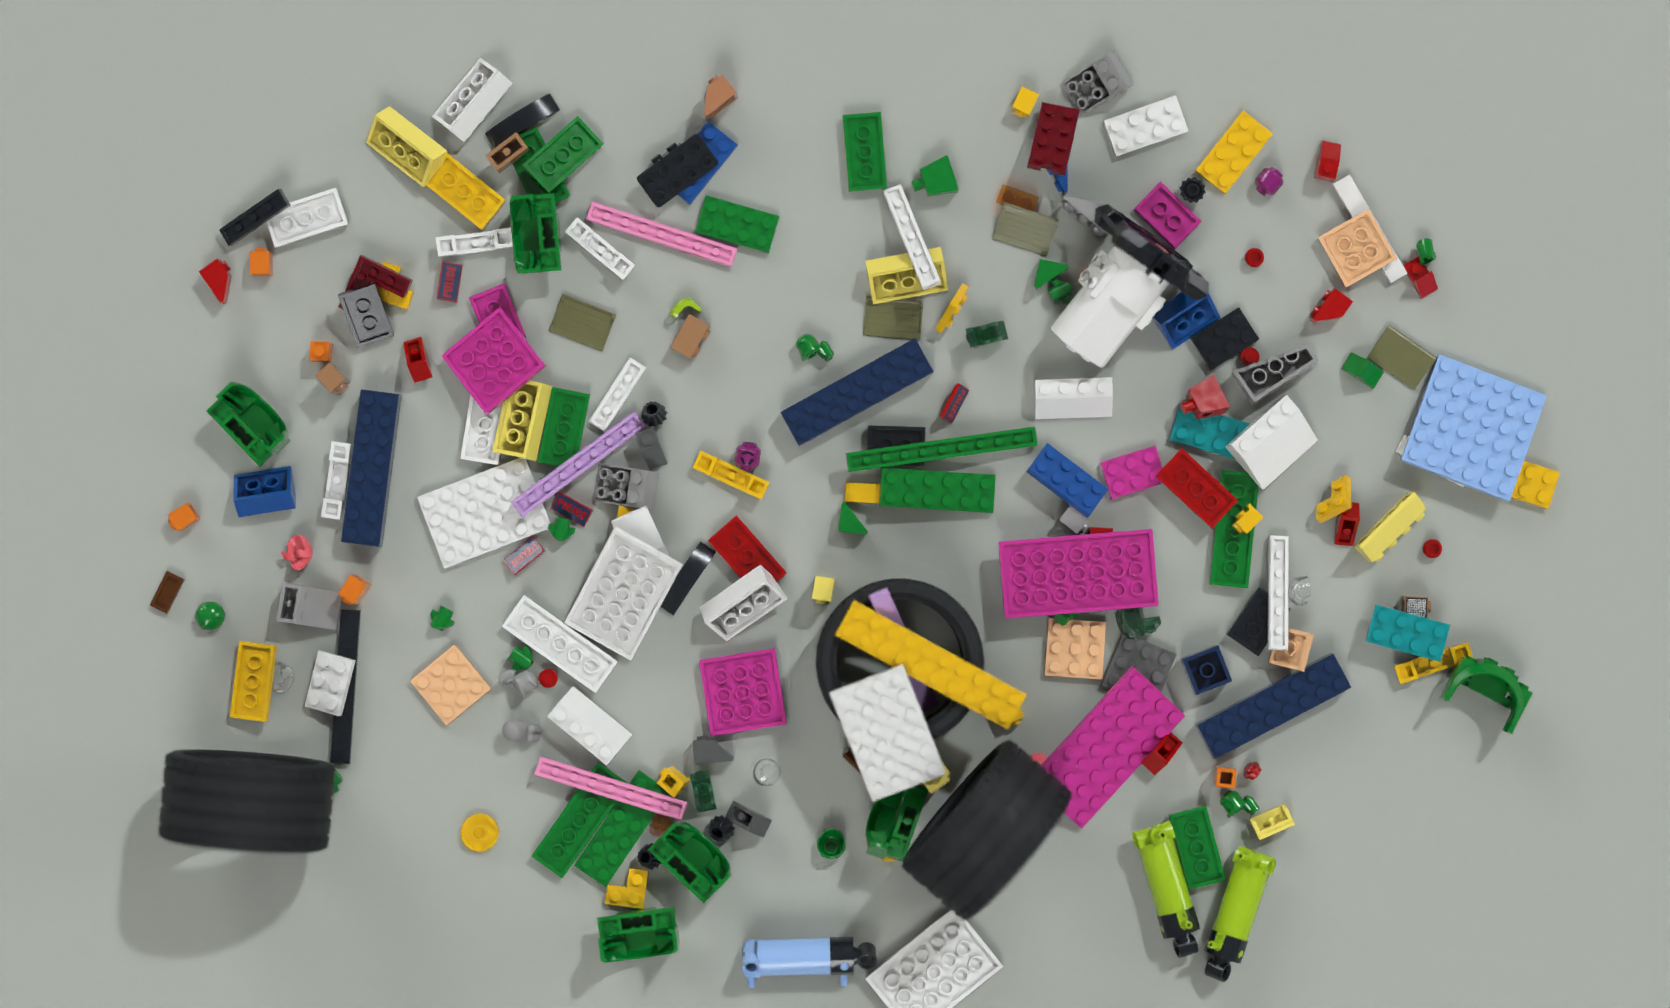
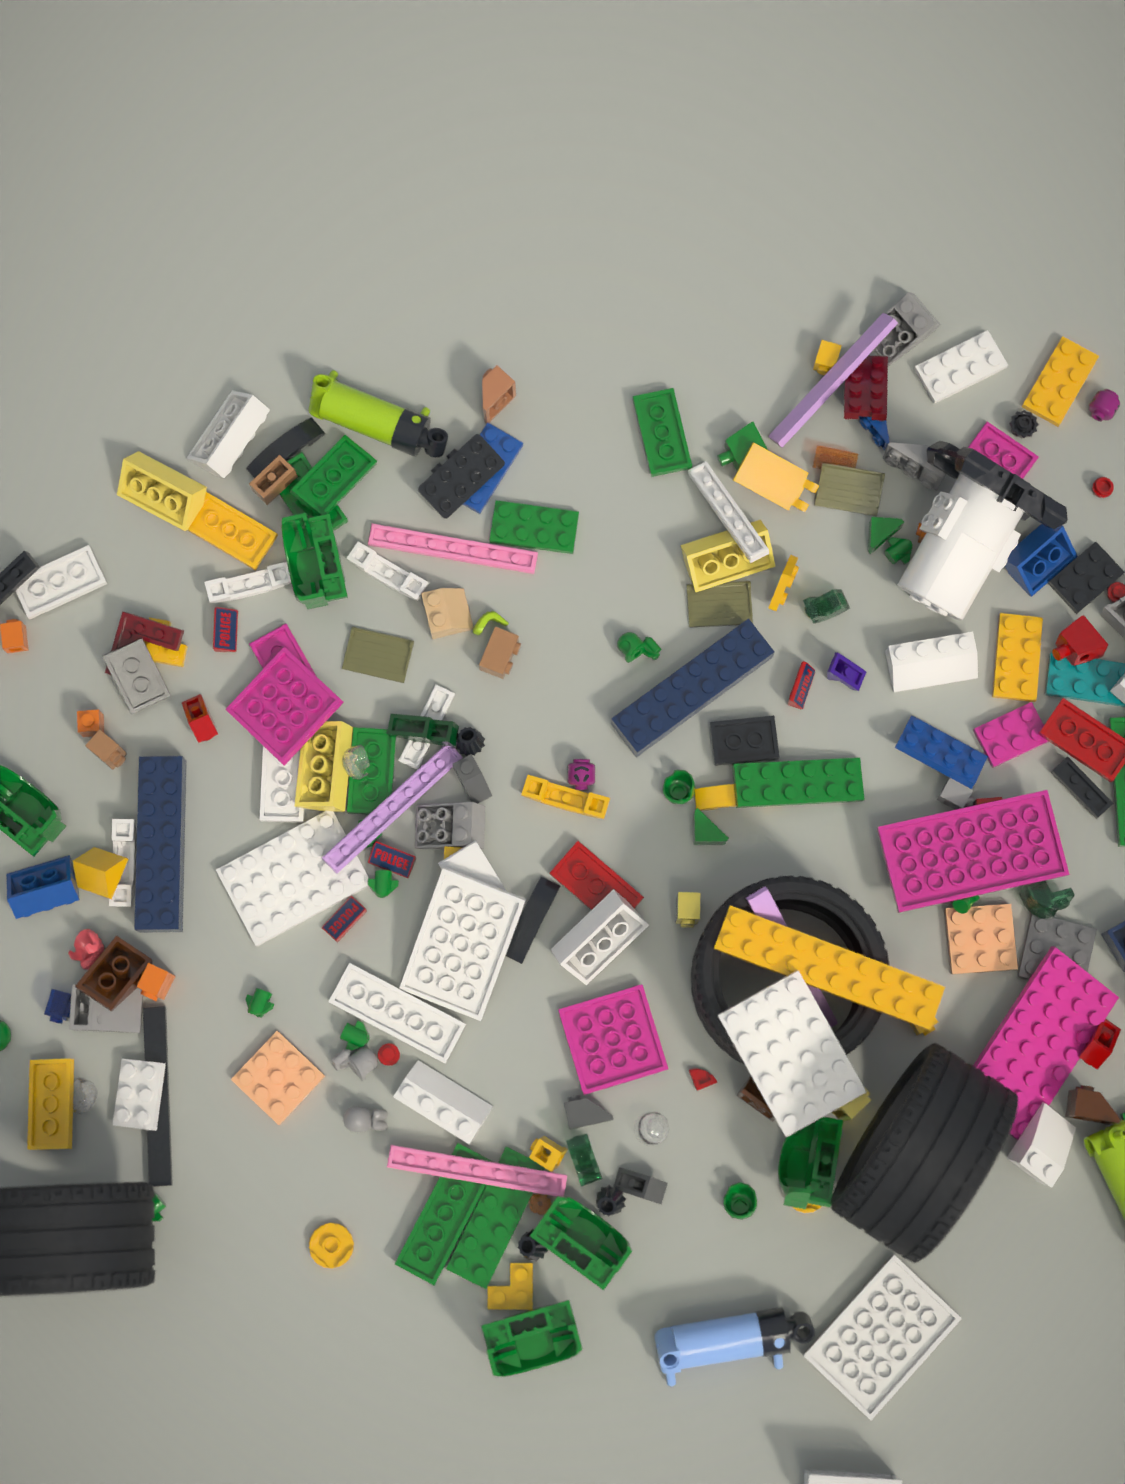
camera: 10 degrees left, 10 degrees down
green plate [845,426,1038,472] -> none
none -> clear blue window [44,989,71,1024]
none -> yellow slope [73,847,128,899]
none -> reddish brown slope [75,935,153,1012]
none -> lime piece [308,370,448,458]
none -> clear hair [342,744,370,780]
none -> dark green slope [387,714,459,747]
none -> tan slope [421,588,474,639]
none -> green hair [662,770,696,804]
none -> red tile [688,1068,718,1091]
none -> yellow tile [733,443,819,512]
none -> lavender tile [768,313,898,447]
none -> dark purple slope [827,652,867,691]
none -> yellow plate [992,613,1043,702]
none -> white slope [1007,1102,1076,1188]
none -> black plate [1051,756,1114,819]
none -> reddish brown slope [1065,1085,1120,1125]

